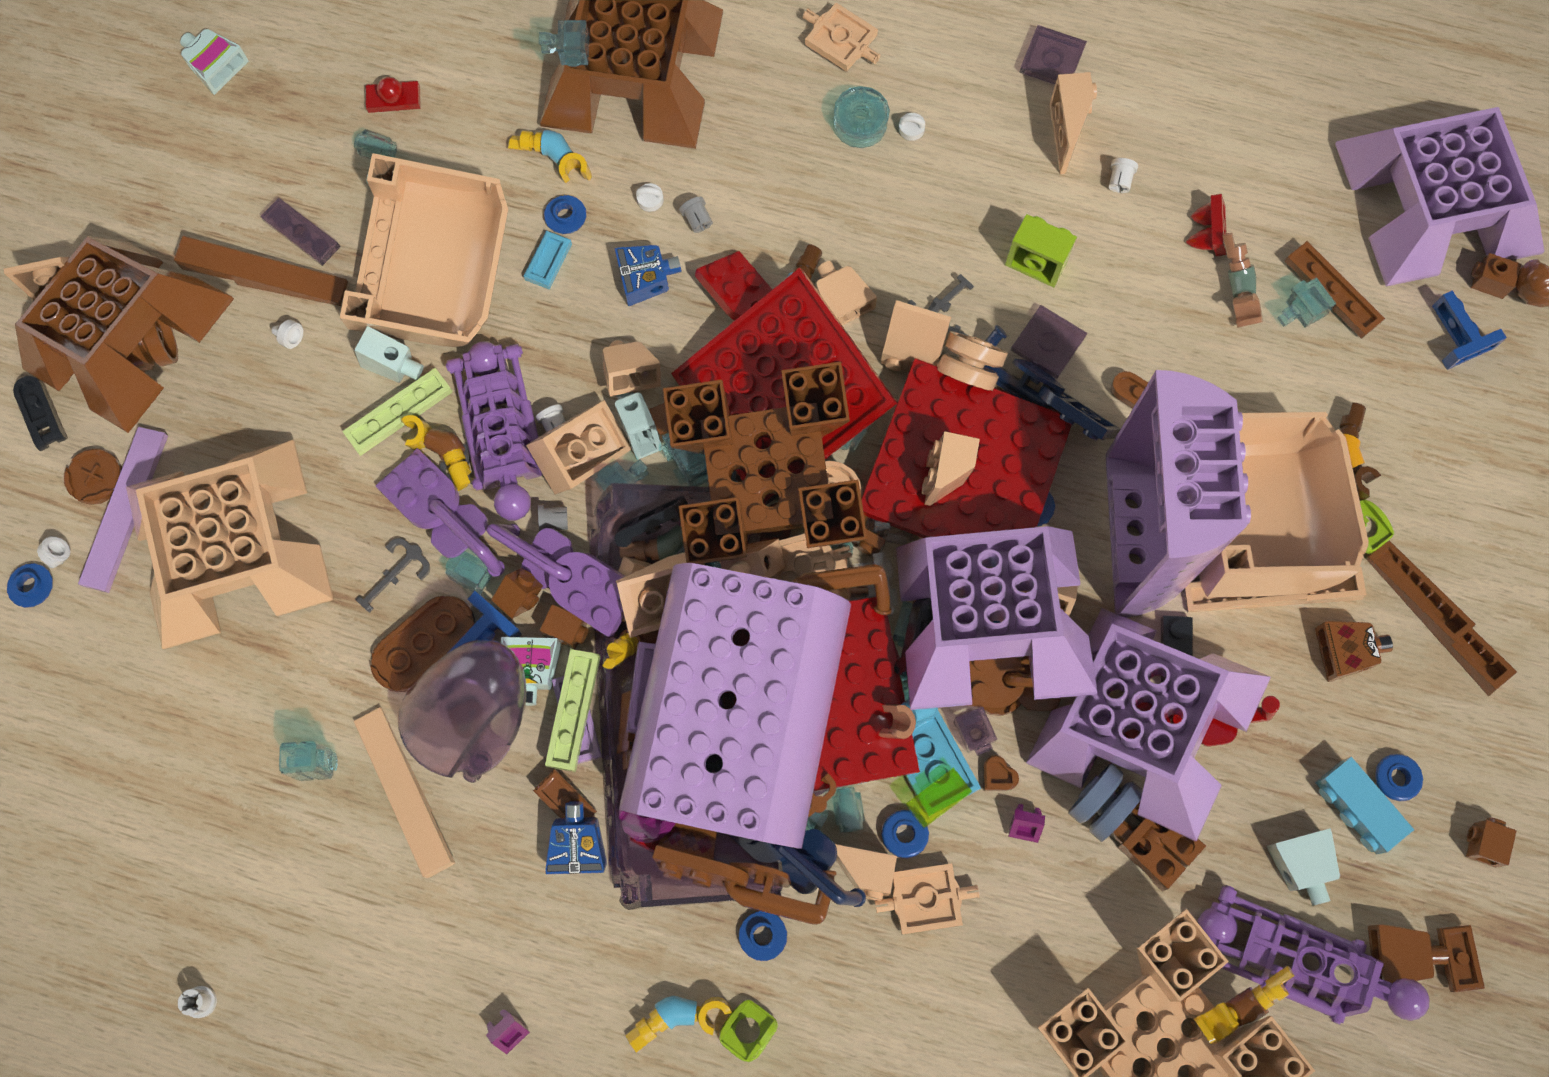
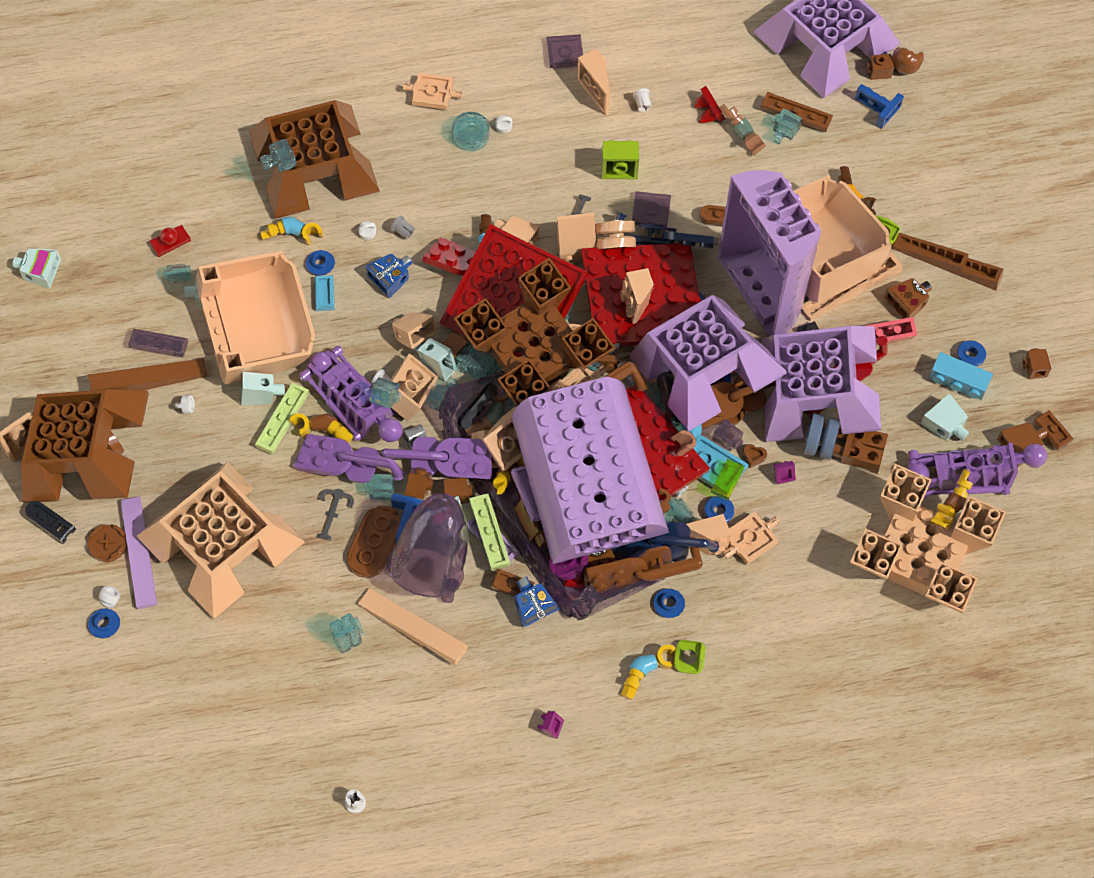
camera: 30 degrees left, 10 degrees down
none -> clear light blue brick [369,377,401,409]
none -> coral brick [867,317,917,346]

